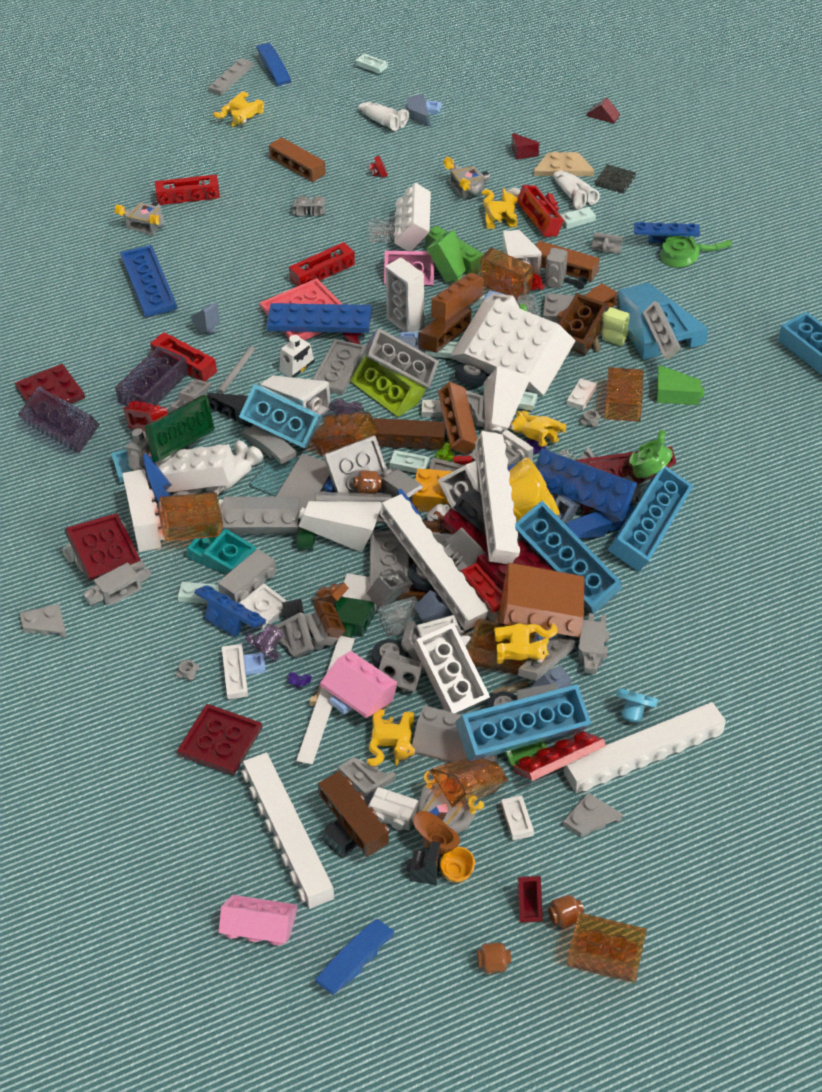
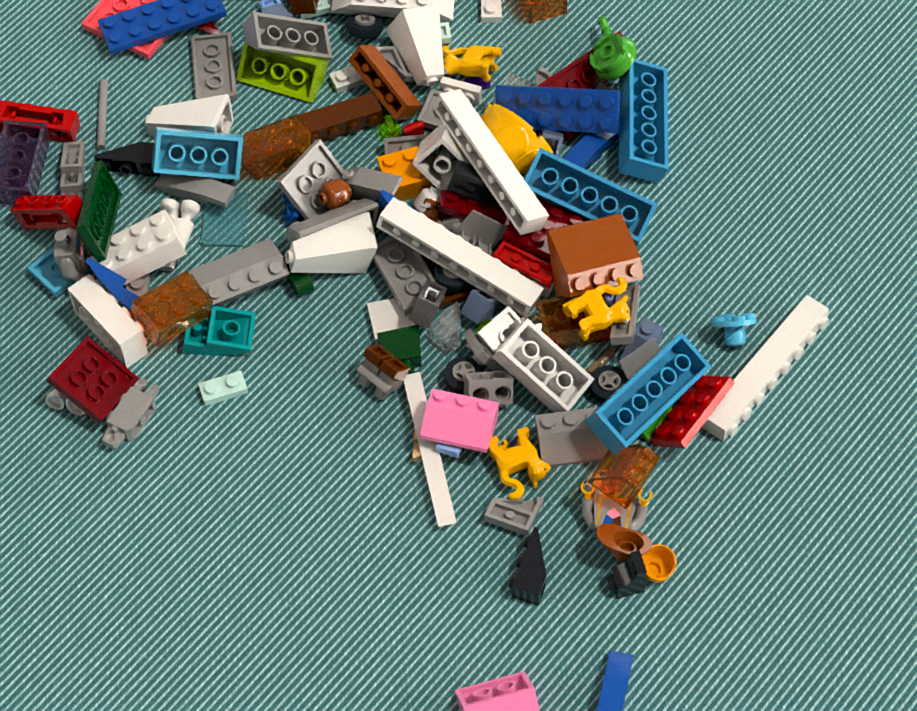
camera: 25 degrees left, 10 degrees up
light grey wing [20,604,67,637] -> none
light grey plate [176,660,199,680] -> none
dark red plate [177,703,263,776] -> none
sand blue slope [190,302,220,335] -> none
blue bracket [194,585,266,637] -> none
light grey brick [218,549,276,603] -> none
white plate [222,644,248,699] -> none
white tile [239,584,287,630] -> none
white brick [241,752,334,909] -> none
light blue tile [243,652,266,675] -> none
clear purple plate [245,624,283,662] -> none
light grey wing [270,613,314,658] -> none
light grey tile [276,454,331,513] -> none
white torso [279,335,315,378] -> none
black plate [281,598,304,620] -> none
dark purple piece [288,672,312,688] -> none
dark orange plate [312,583,349,604] -> none
reddish brown brick [318,771,390,857] -> none
clear purple plate [328,398,364,429] -> none
white brick [369,787,419,831] -> none
light aqua plate [390,450,430,473] -> none
dark orange head [477,942,511,974] -> none
white plate [501,795,534,840] -> none
dark red slope [517,875,543,922] -> none
dark orange head [548,895,584,928] -> none
light grey wing [563,793,623,838] -> none
clear orange brick [567,912,647,983] -> none
light grey hinge [578,613,610,674] -> none
light grey plate [581,410,600,427] -> none

